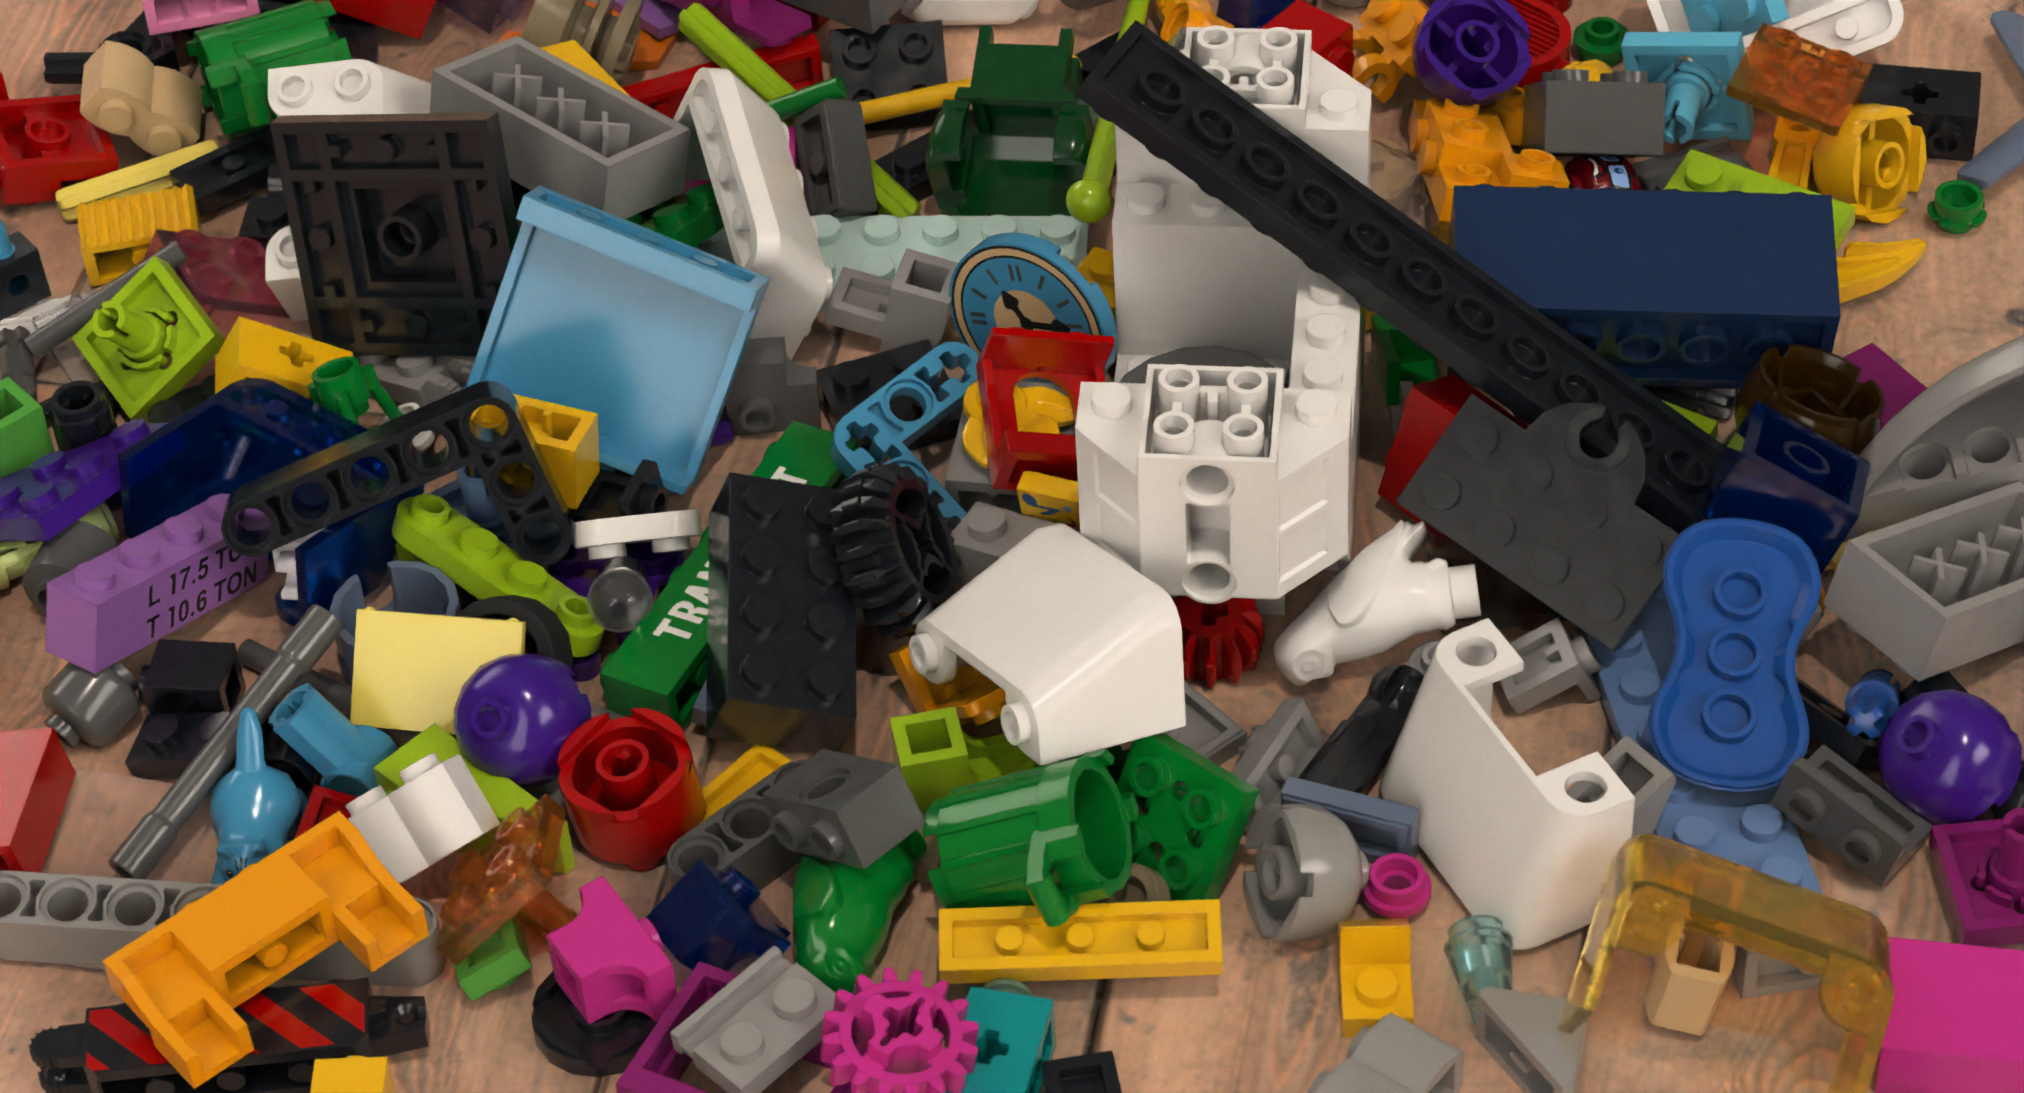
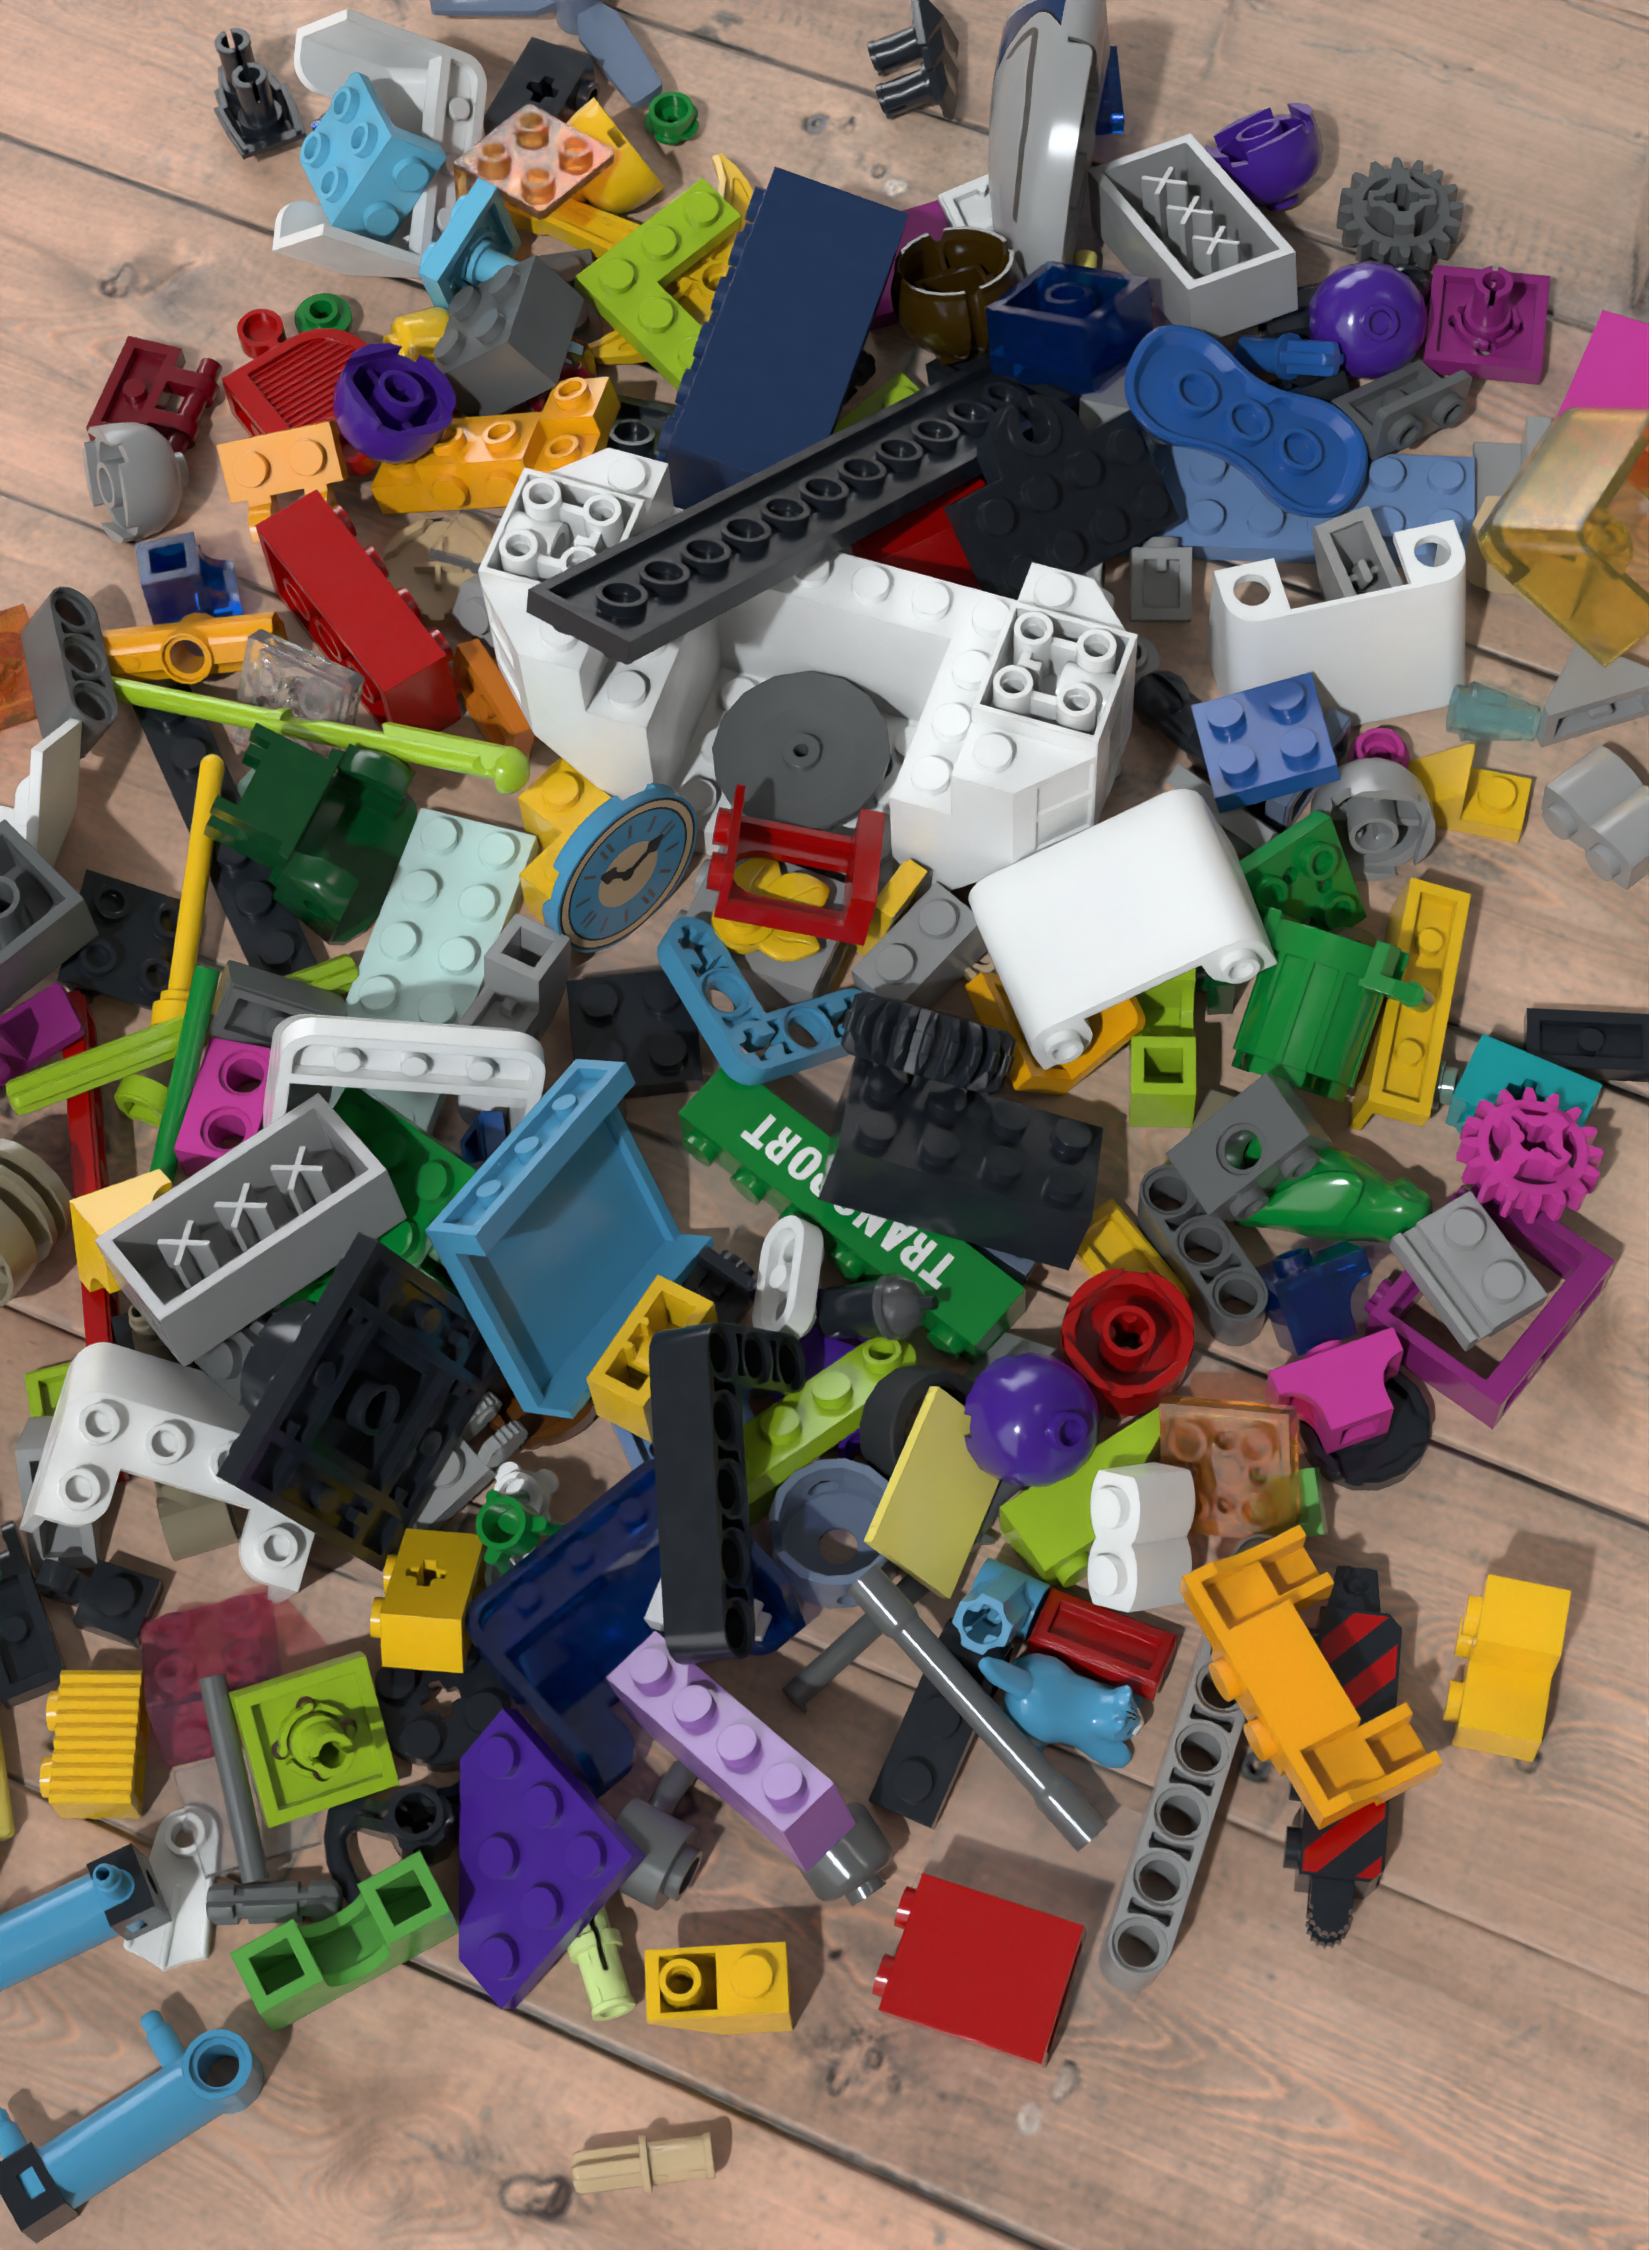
camera: 75 degrees left, 20 degrees up
black brick [138,639,246,714] -> none
none -> plate [1191,672,1341,814]

